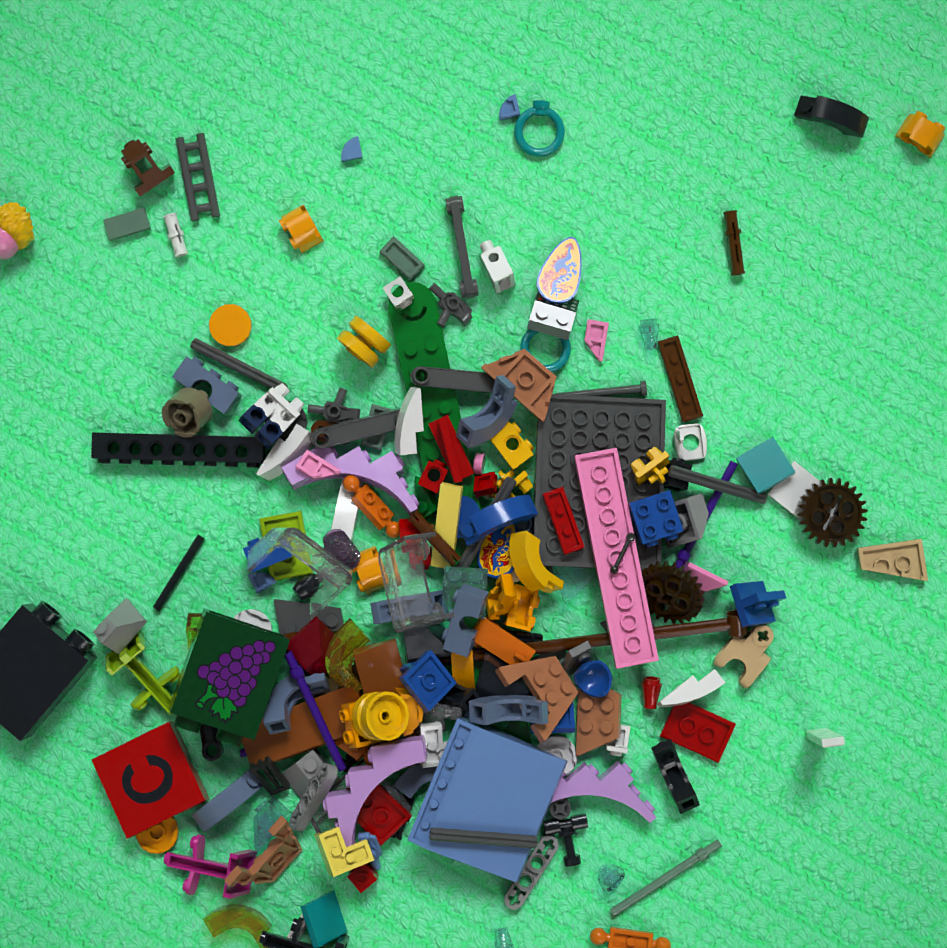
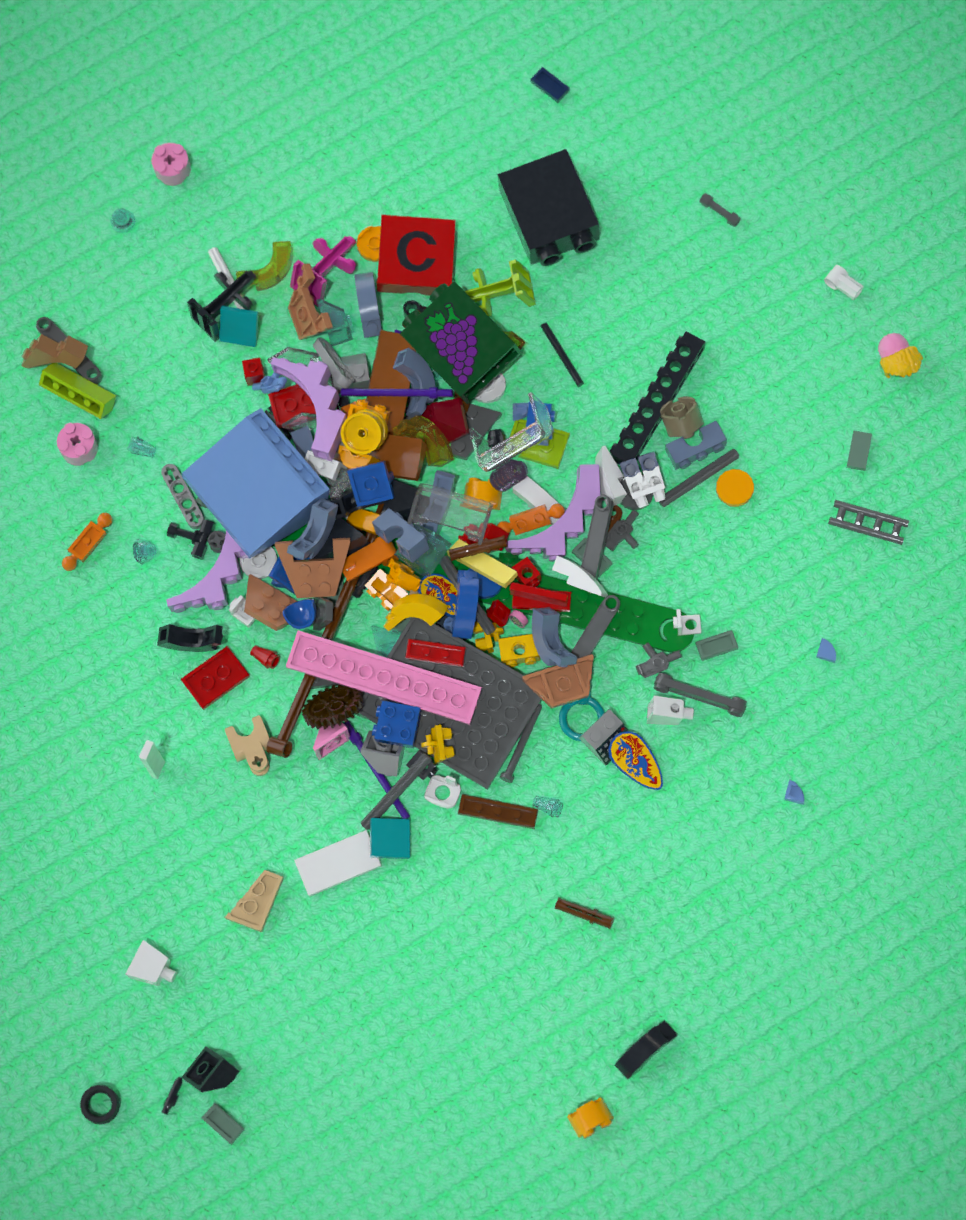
camera: 125 degrees right, 15 degrees down
light grey slope [93,598,147,654] -> none
reddish brown tile [121,139,175,197] -> none
white pin [163,213,188,258] -> none
pearl dark grey tile [250,756,290,796] -> none
light orange cylinder [279,205,324,253] -> none
bright pink tile [295,450,341,480] -> none
light yellow panel [314,826,374,877] -> none
yellow wheel [336,315,391,368] -> none
dark grey axle [429,827,537,848] -> none
teal piece [514,100,565,157] -> none
bright pink tile [584,319,609,362] -> none
pearl dark grey hinge [610,533,635,574] -> none
sand green bar [610,839,722,917] -> none
white slope [656,669,726,708] -> none
blue bracket [730,581,786,627] -> none
dark brown gear [797,478,868,548] -> none

